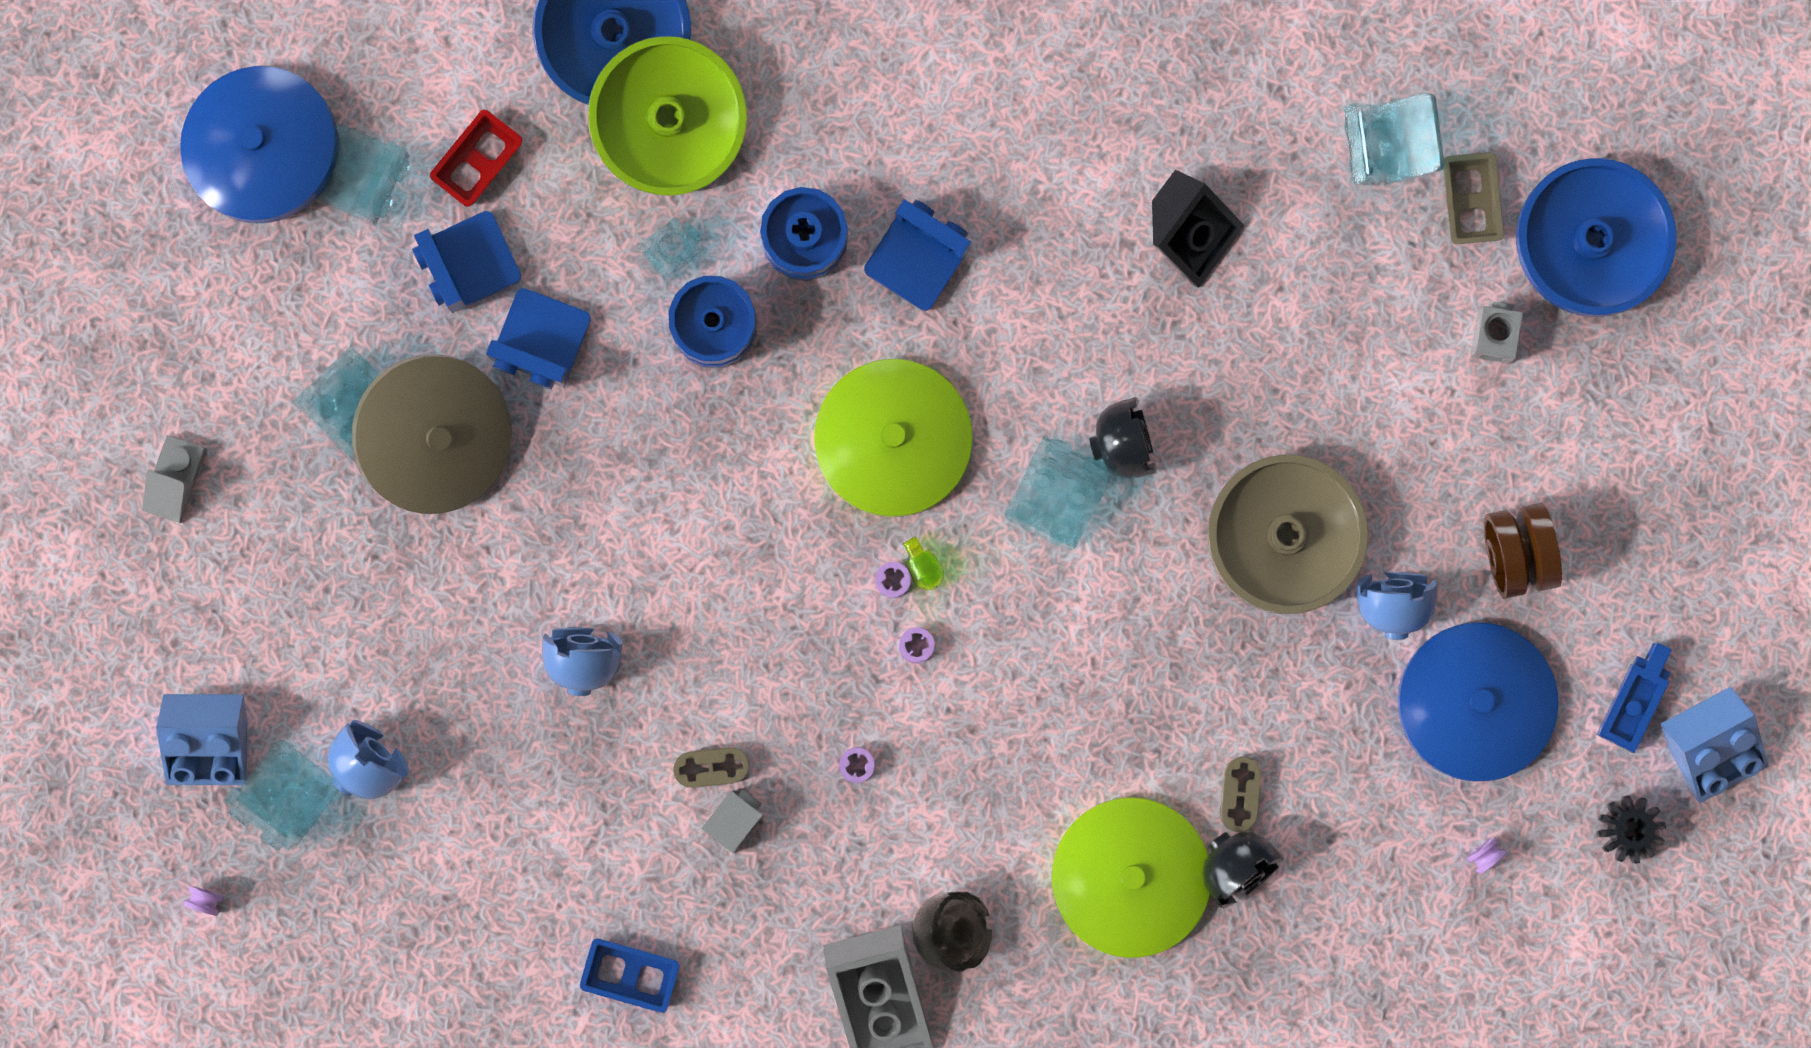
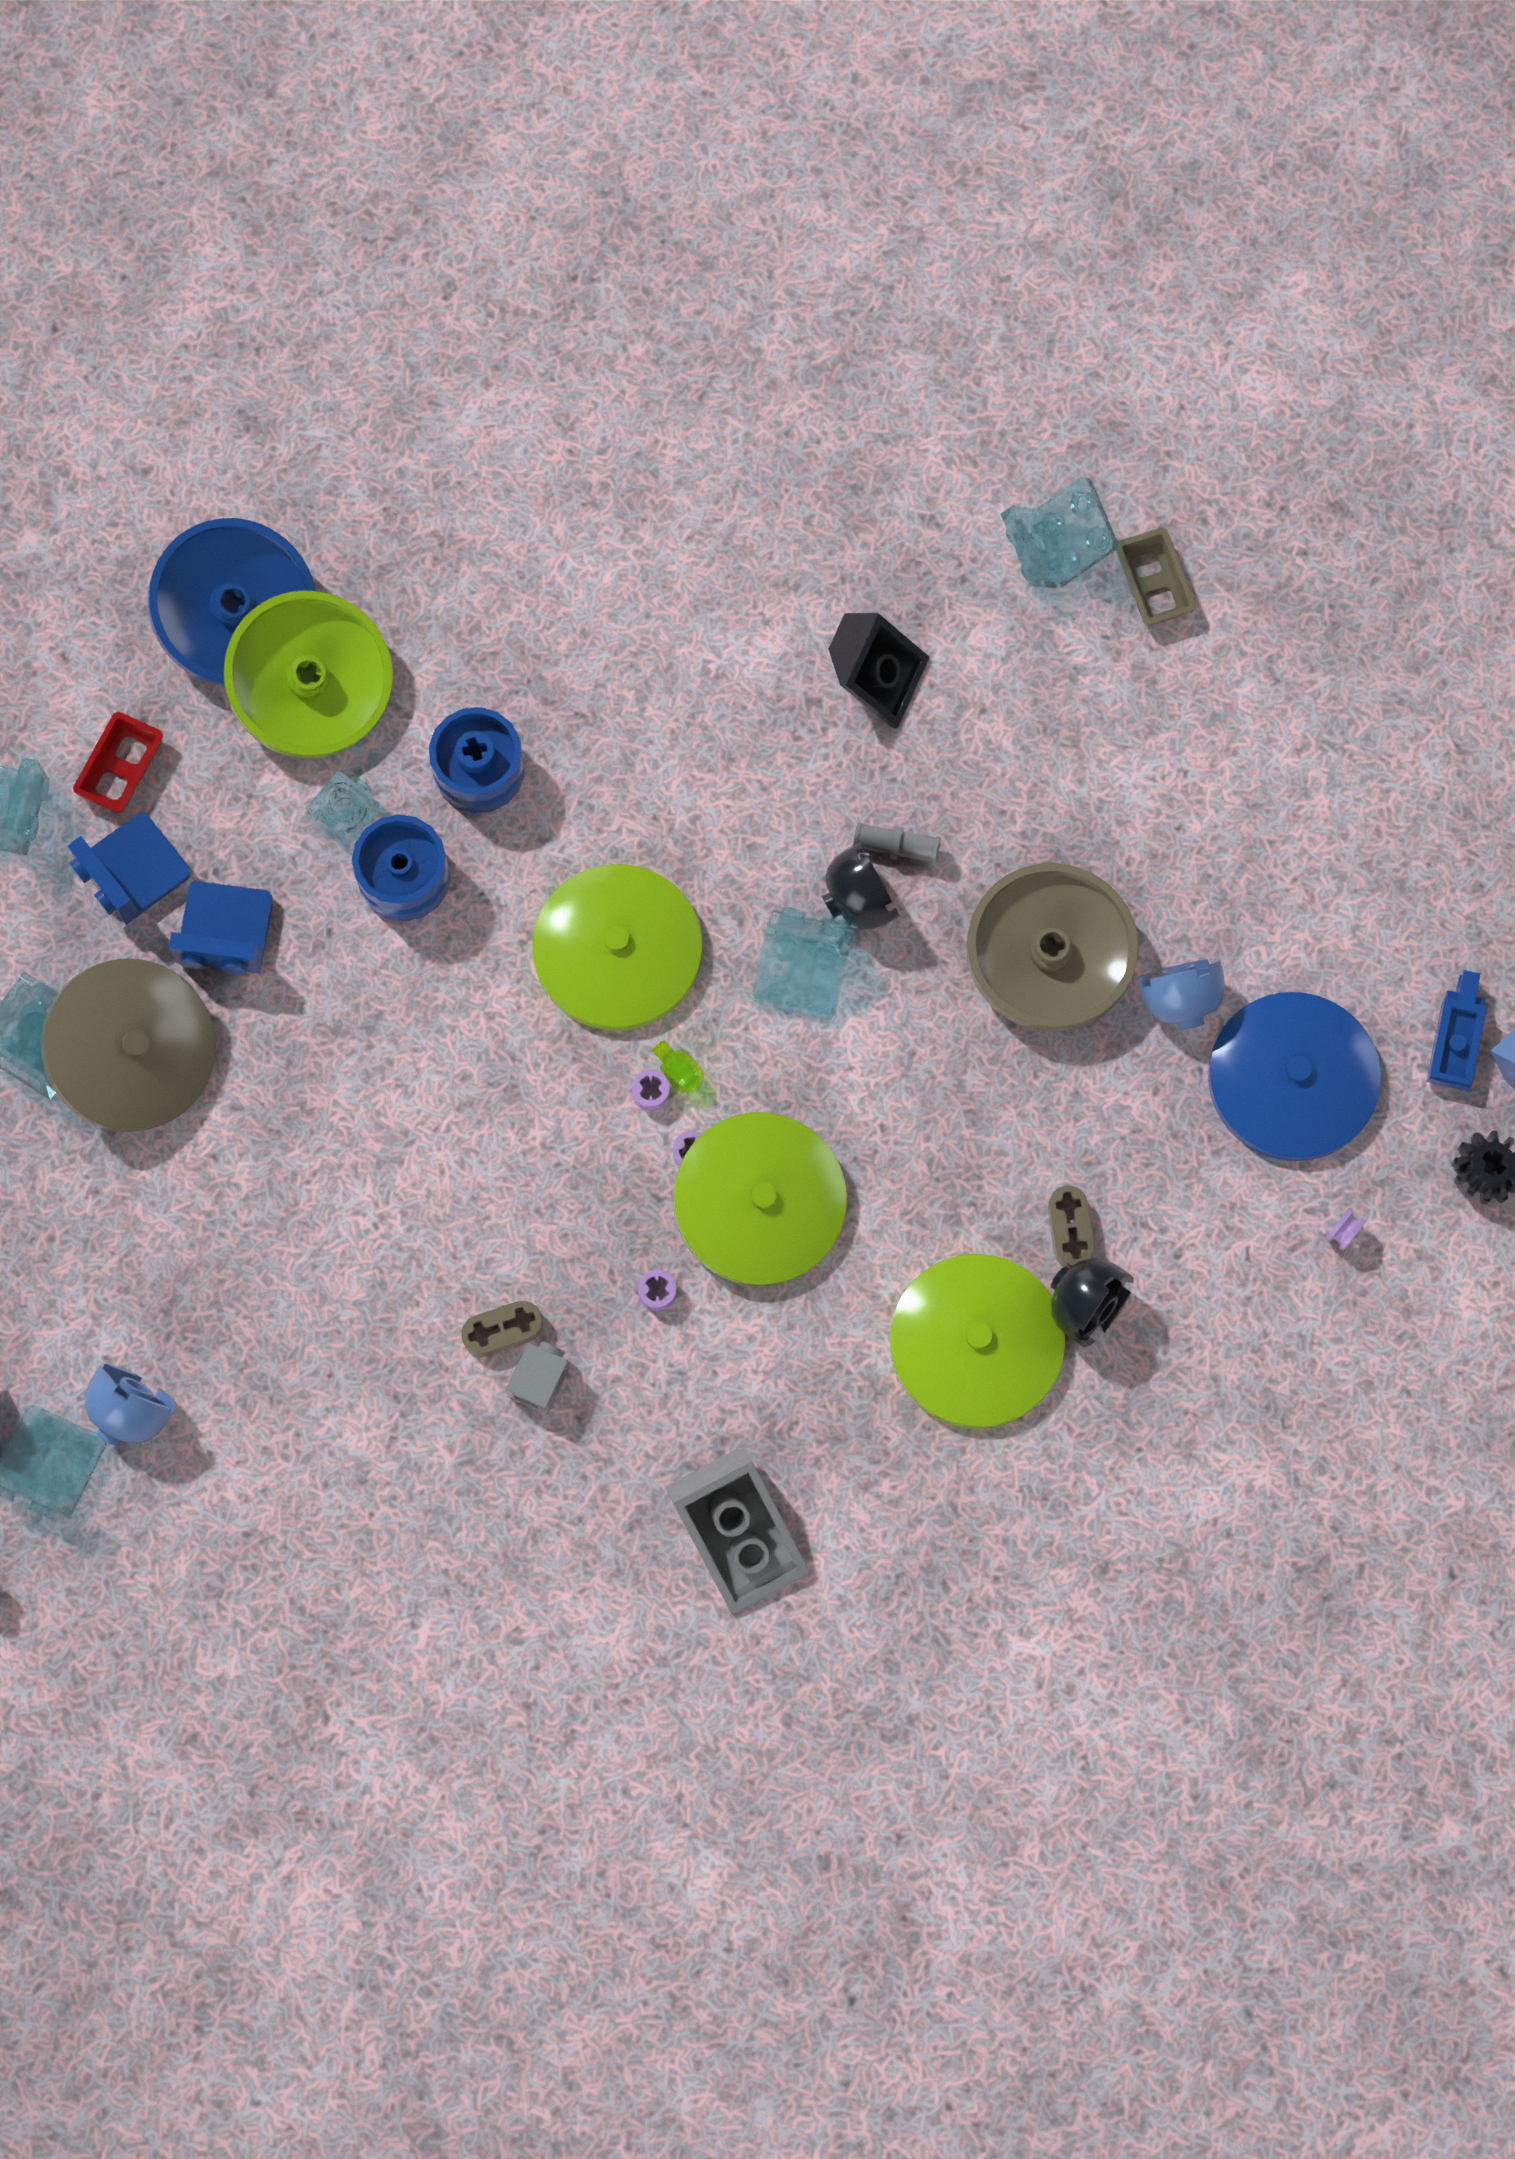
camera: 10 degrees left, 10 degrees down
medium blue cylinder [542,627,623,696] -> none
blue piece [580,938,680,1013] -> none
blue bracket [864,199,971,311] -> none
clear smoke cylinder [912,892,992,972] -> none
light grey brick [1470,302,1523,364] -> none
reddish brown wheel [1484,503,1562,599] -> none
blue dish [1516,158,1677,317] -> none
none -> lime dish [673,1112,847,1286]
none -> light grey pin [853,822,941,864]

